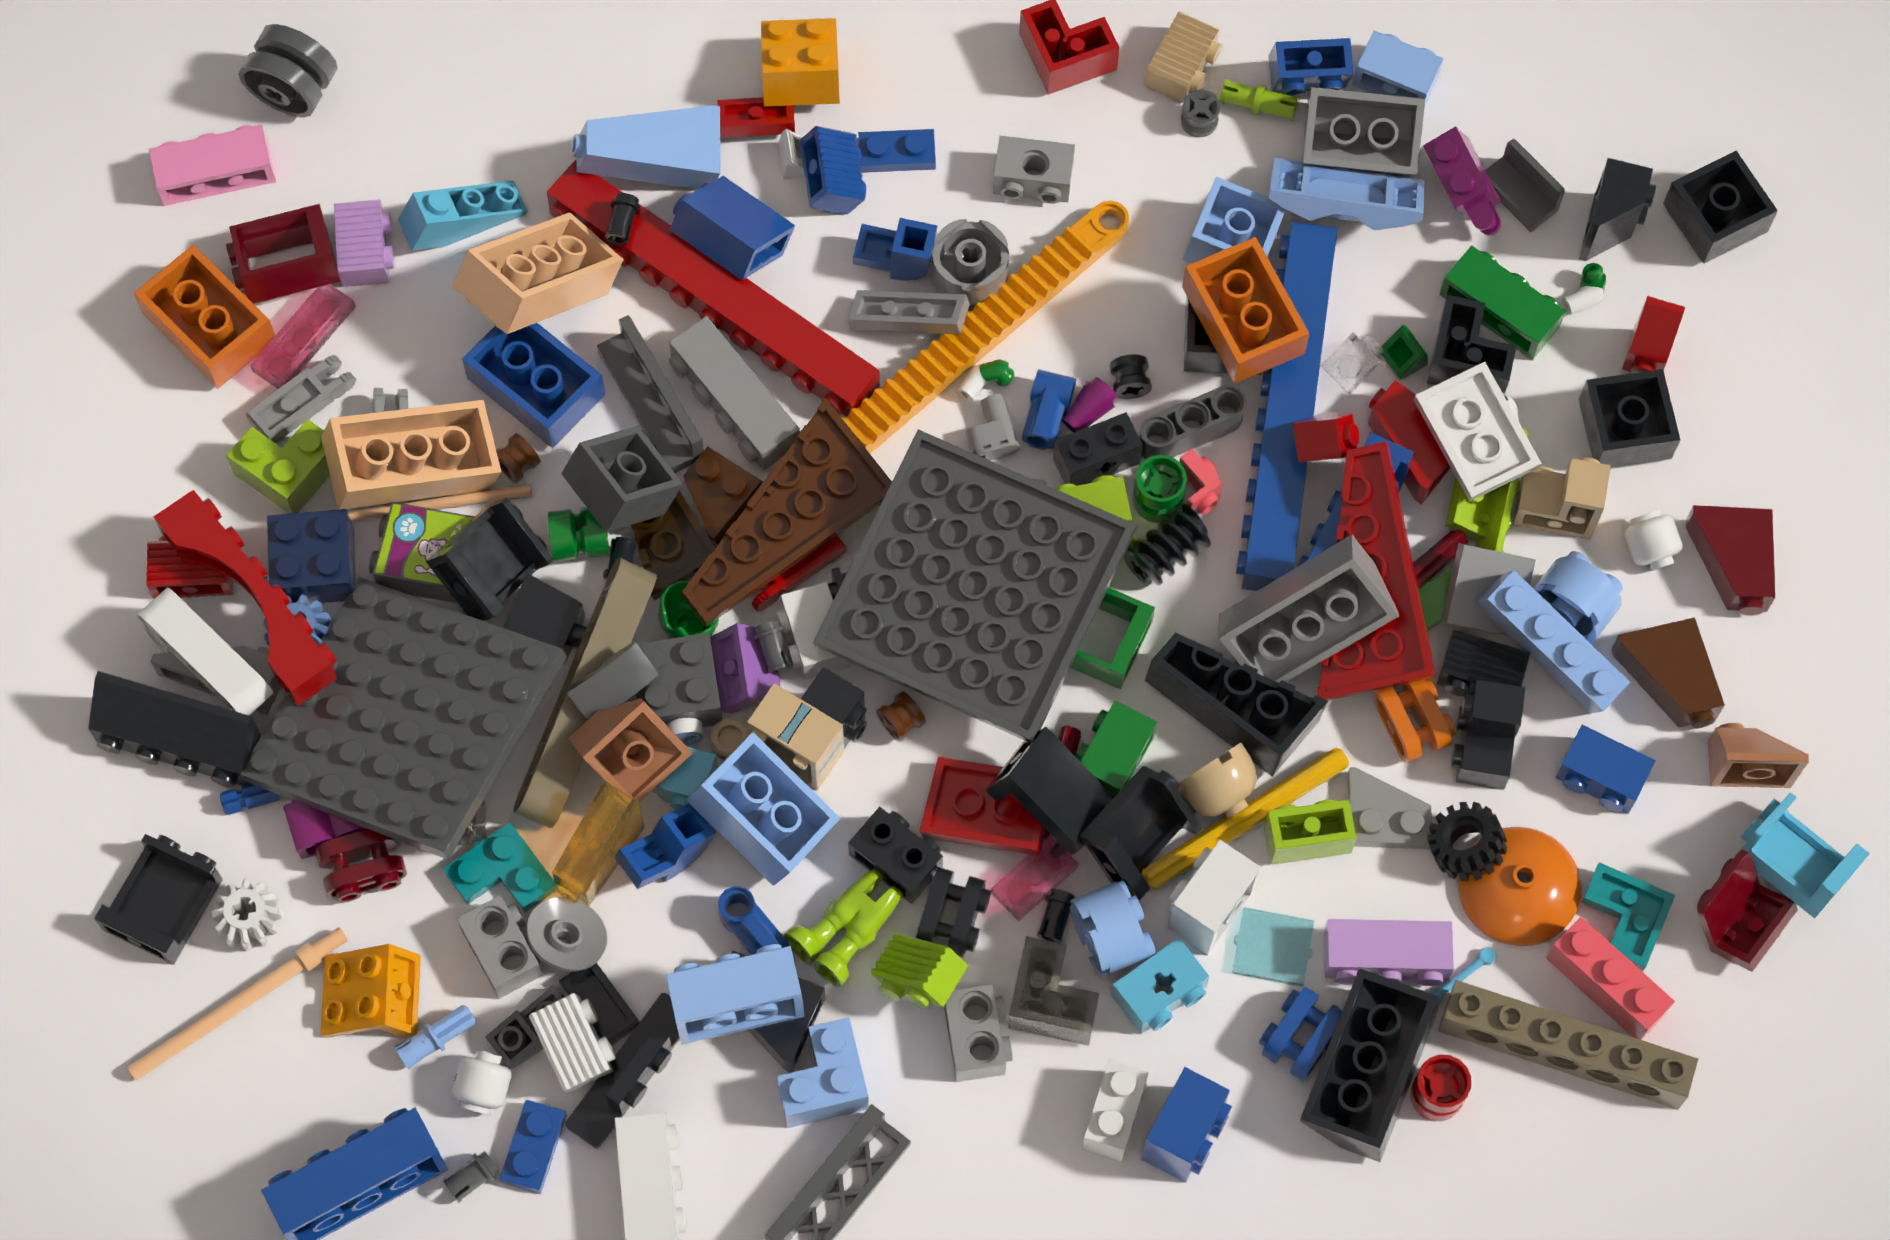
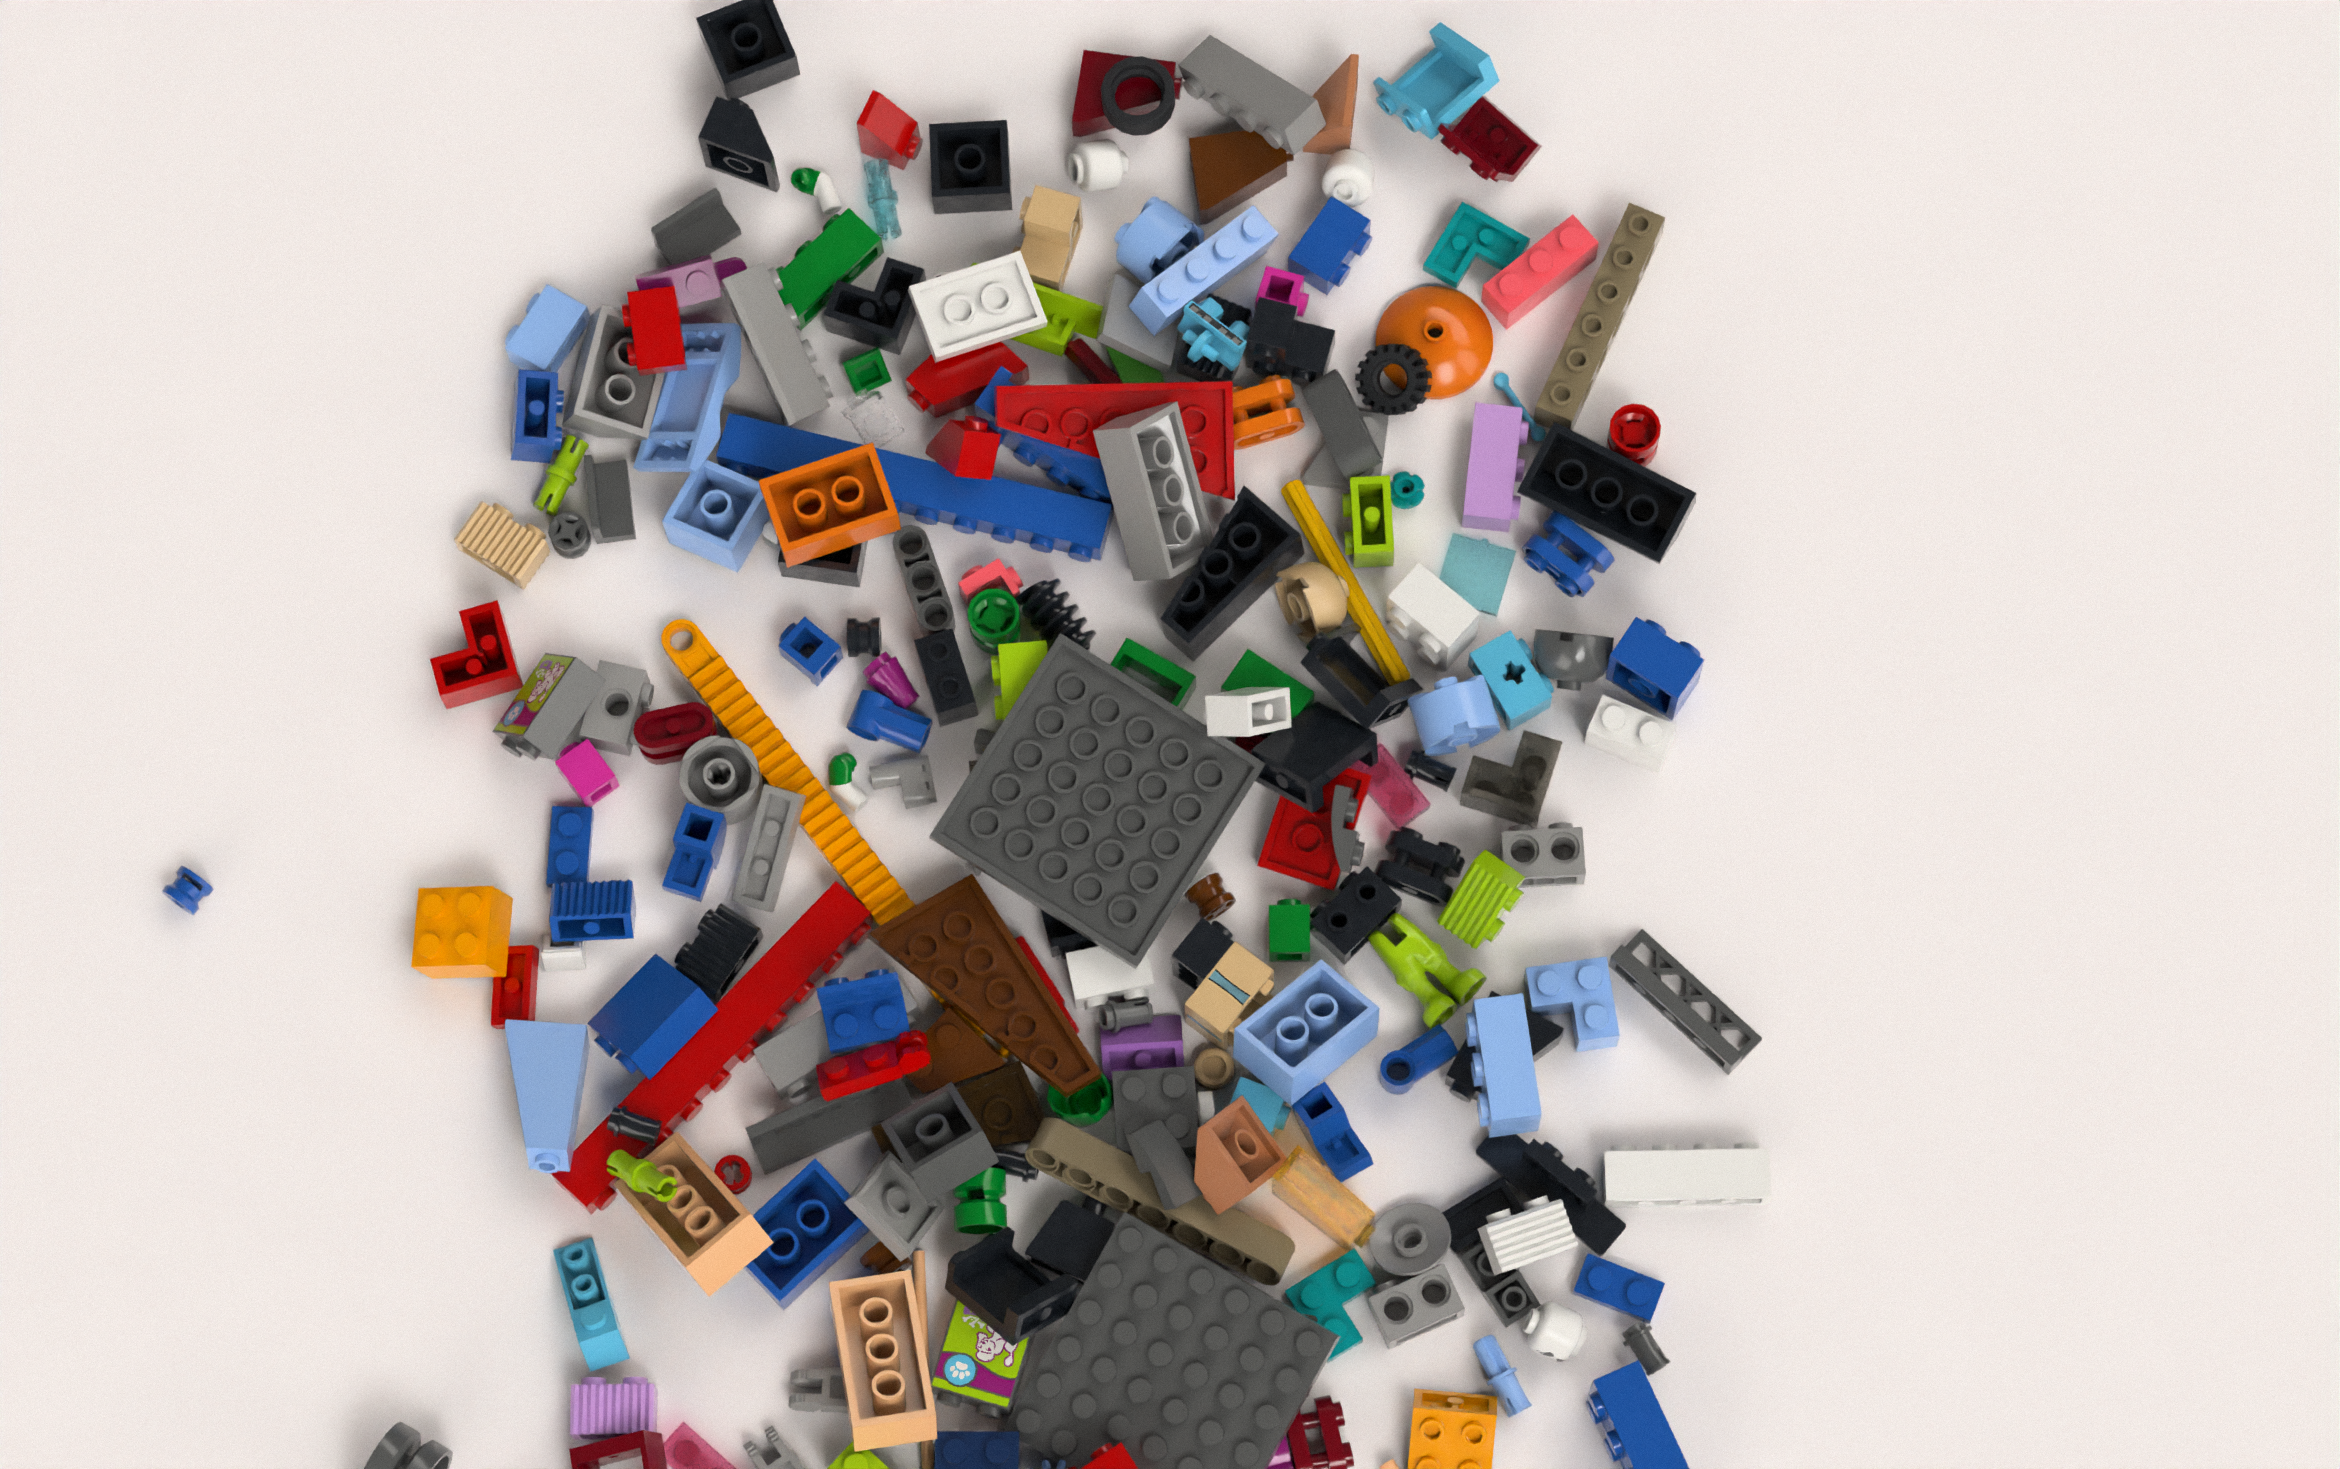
camera: 80 degrees left, 5 degrees up
none -> brick [492,653,606,760]
none -> dark pink brick [555,738,620,807]
none -> dark grey panel [584,454,636,544]
none -> lime pin [607,1150,678,1202]
none -> red brick [621,286,687,376]
none -> dark red brick [634,702,719,765]
none -> black brick [674,903,764,1003]
none -> red bush [714,1155,752,1195]
none -> light grey slope [719,262,833,426]
none -> blue brick [778,616,843,687]
none -> blue bracket [816,969,910,1054]
none -> red hinge [816,1029,931,1101]
none -> light grey tile [844,1150,945,1262]
none -> clear light blue pin [864,159,902,240]
none -> black tyre [1101,56,1175,136]
none -> medium azure hips [1177,297,1250,371]
none -> light grey brick [1178,35,1326,155]
none -> white brick [1204,687,1291,737]
none -> dark pink brick [1255,266,1309,317]
none -> green brick [1269,899,1310,962]
none -> dark grey beam [1301,369,1383,481]
none -> white head [1322,149,1375,207]
none -> dark grey slope [1331,785,1365,873]
none -> teal plate [1390,471,1425,509]
none -> dark grey cylinder [1534,629,1614,691]

